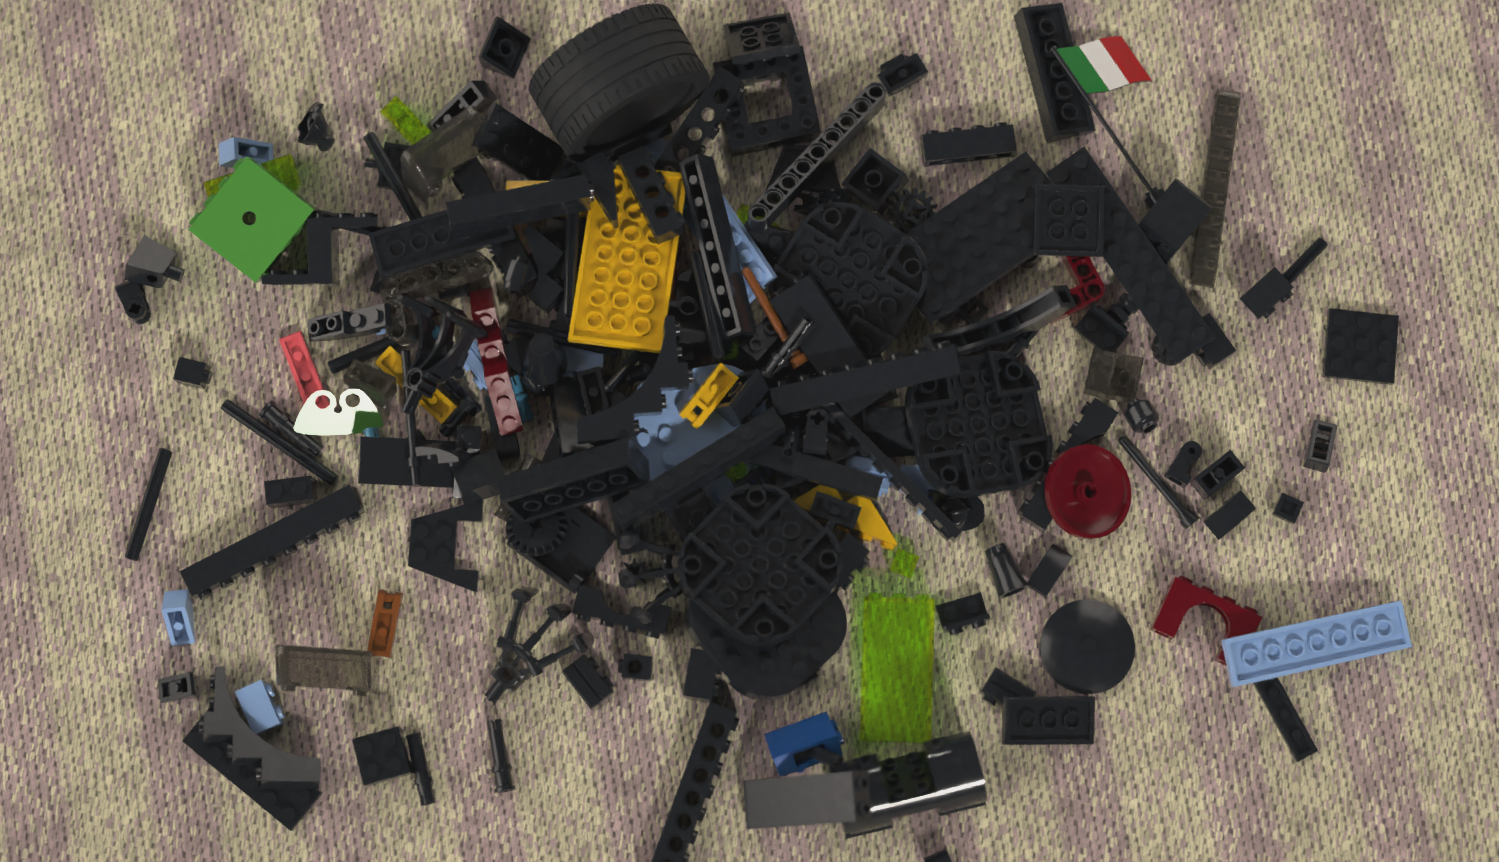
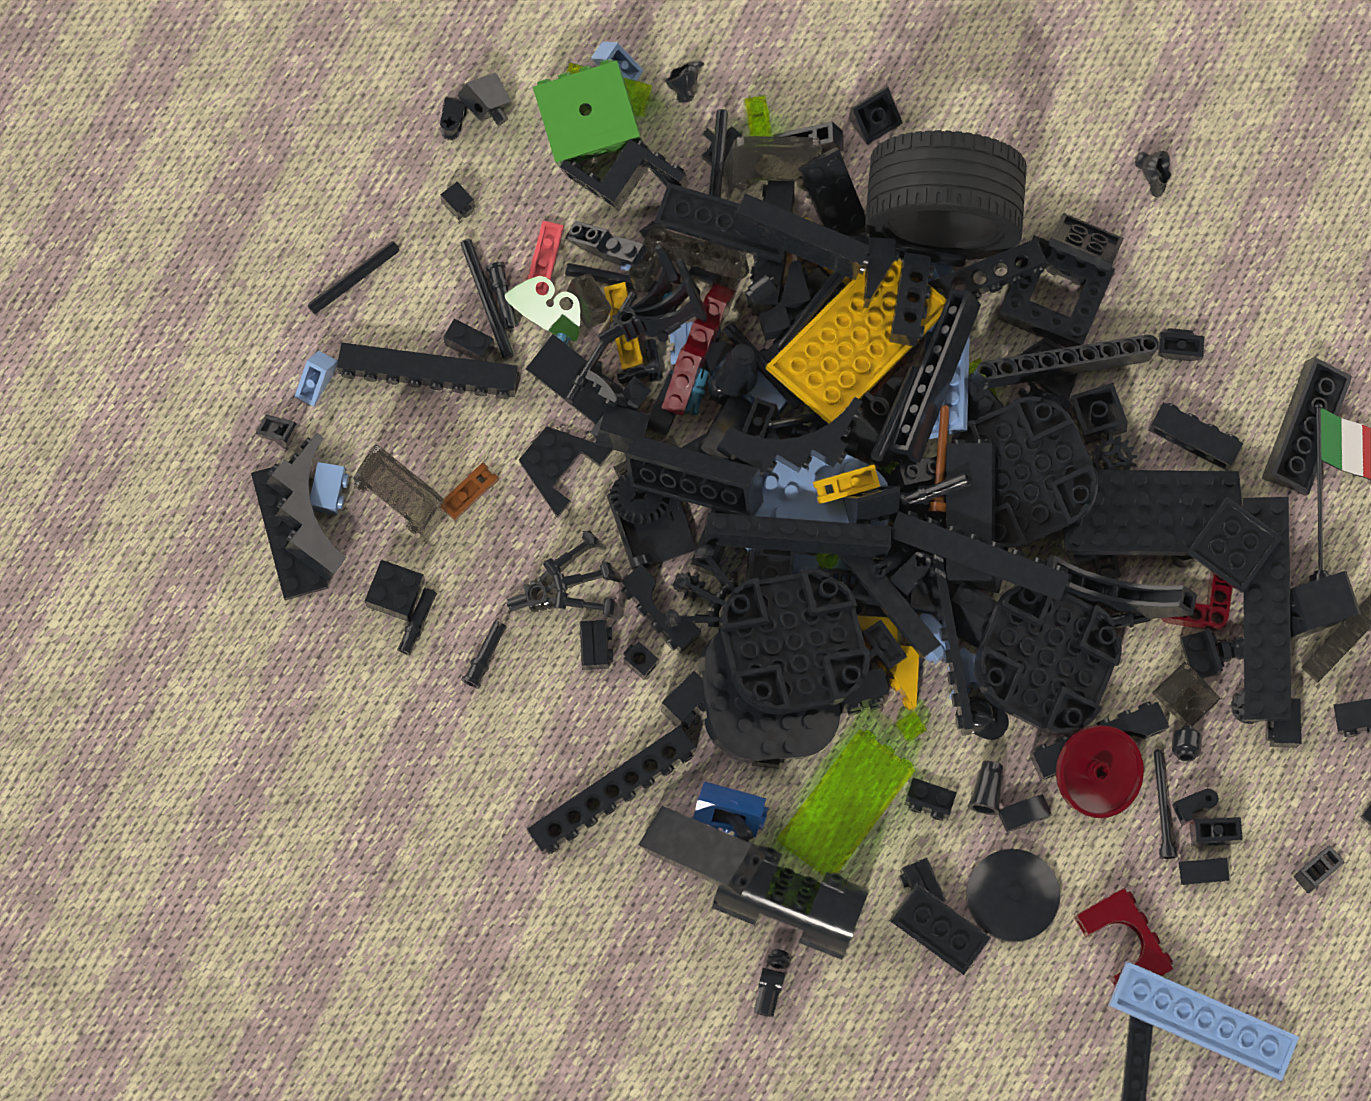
camera: 30 degrees right, 5 degrees down
black plate [1272,493,1304,524] -> none
none -> black plate [767,949,791,969]

